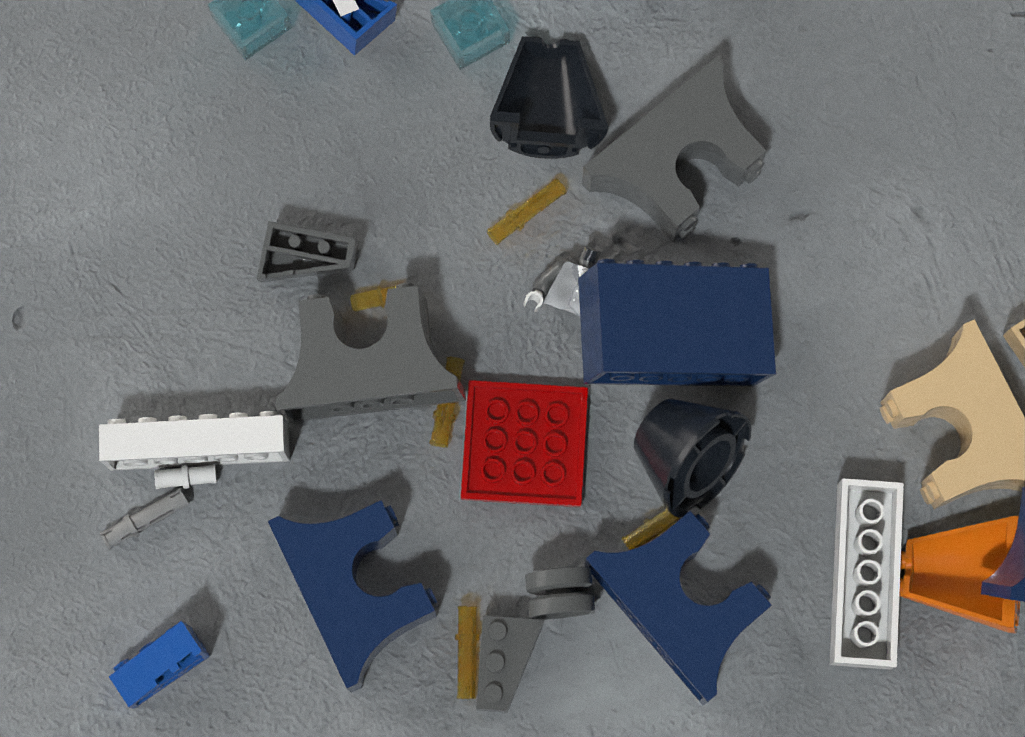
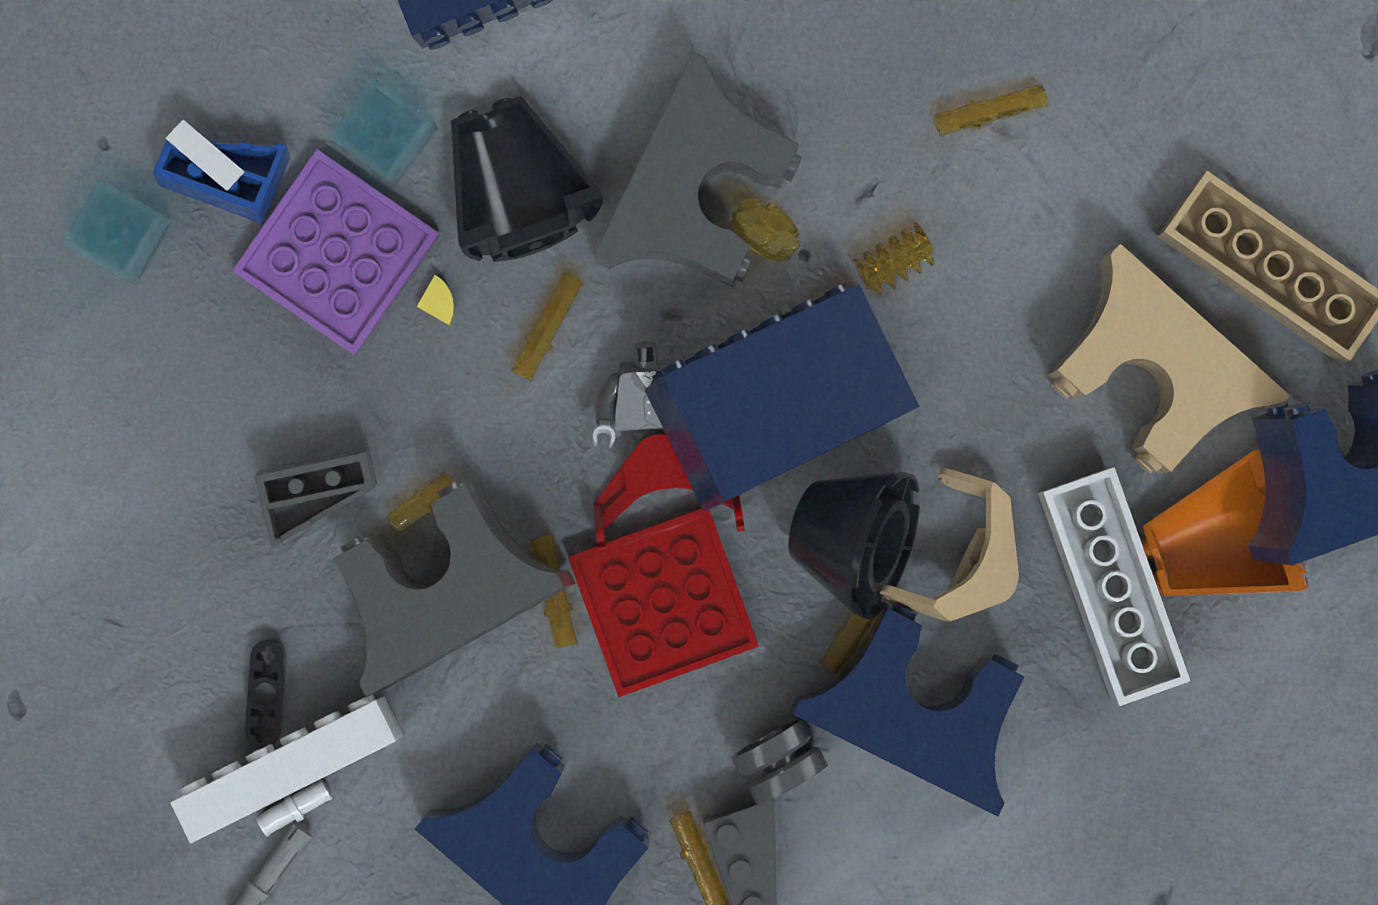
camera: 25 degrees left, 10 degrees up
none -> medium lavender plate [232,149,440,356]
none -> black beam [245,639,287,748]
none -> light yellow tile [417,275,454,326]
none -> red piece [593,434,745,553]
none -> clear yellow tile [731,198,801,262]
none -> clear yellow piece [851,222,935,297]
none -> tan piece [880,468,1019,622]
none -> clear yellow pin [934,84,1048,137]

